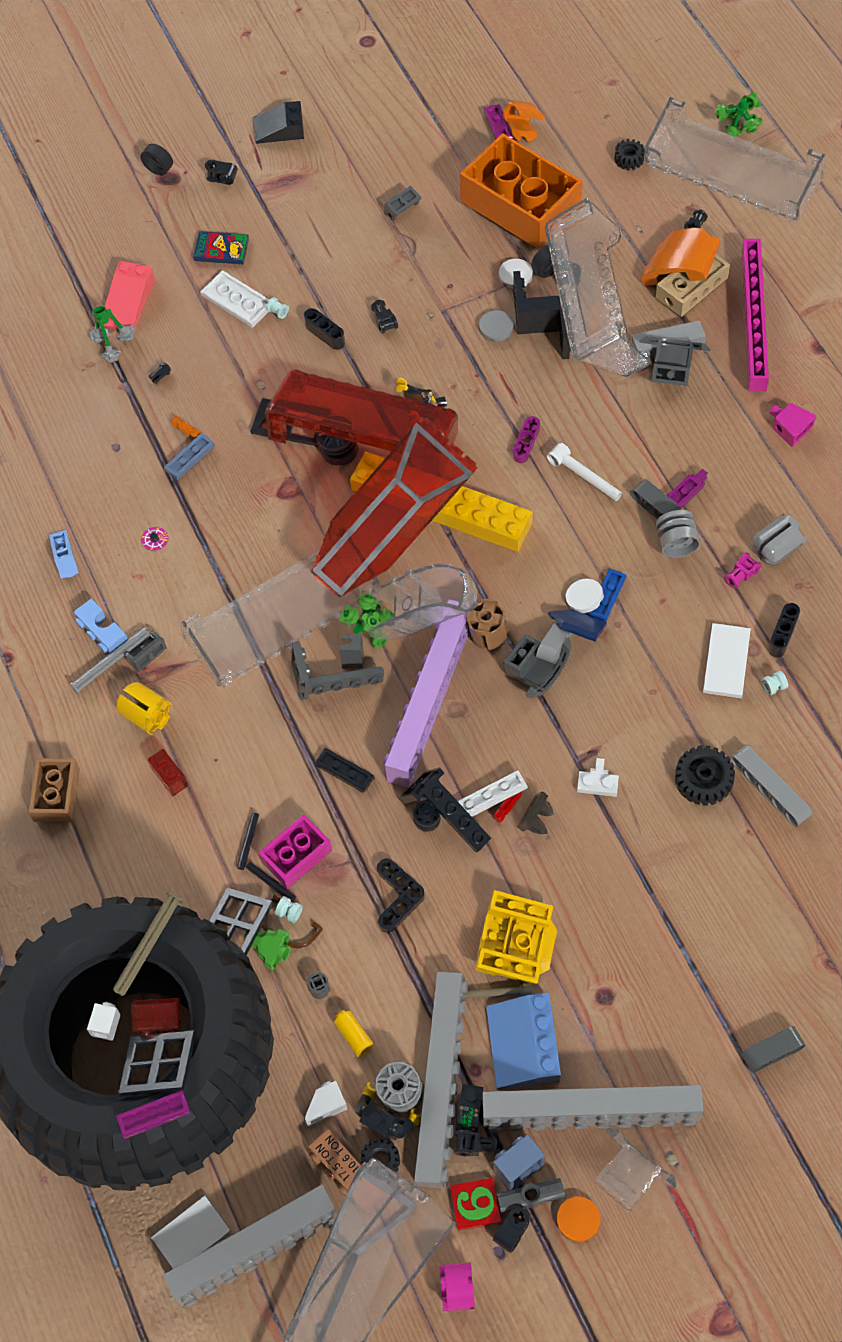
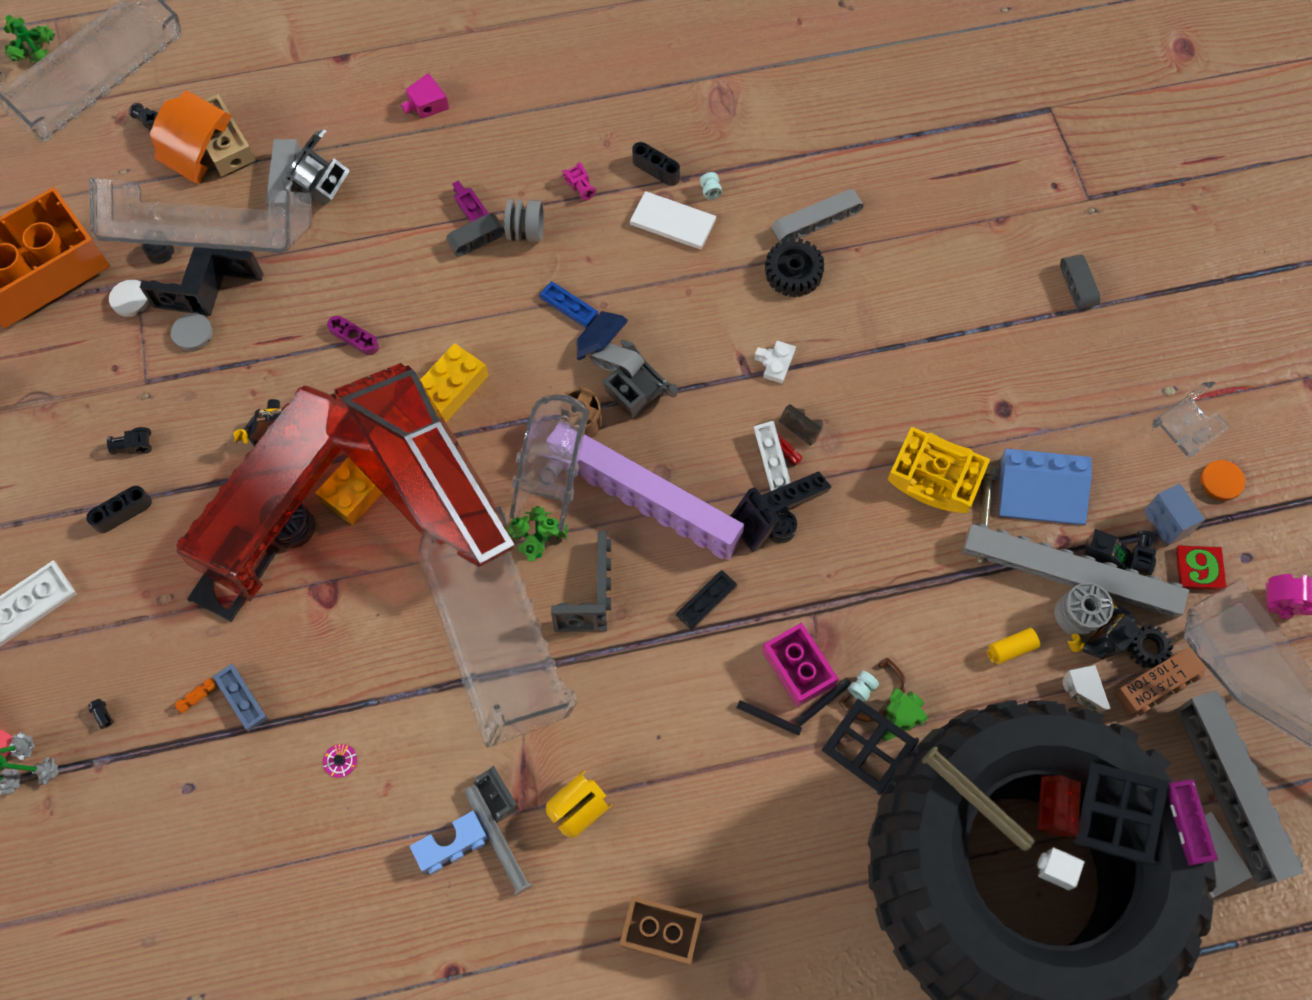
camera: 80 degrees left, 5 degrees up
light blue slope [49,530,79,579] -> none
clear red brick [147,749,188,796] -> none
light aqua bush [266,297,289,319] -> none
dark grey wheel [308,973,330,999] -> none
dark grey hinge [339,633,364,668] -> none
black beam [377,858,425,933] -> none
light grey brick [483,1085,704,1132] -> none
black piece [492,1207,529,1253] -> none
dark grey piece [496,1178,565,1214] -> none
black tyre [531,244,564,278] -> none
white piece [547,443,622,501] -> none
white tile [566,579,604,613] -> none
black tyre [614,139,645,171] -> none
dark pink brick [741,239,769,391] -> none
light grey cylinder [752,513,807,566] -> none

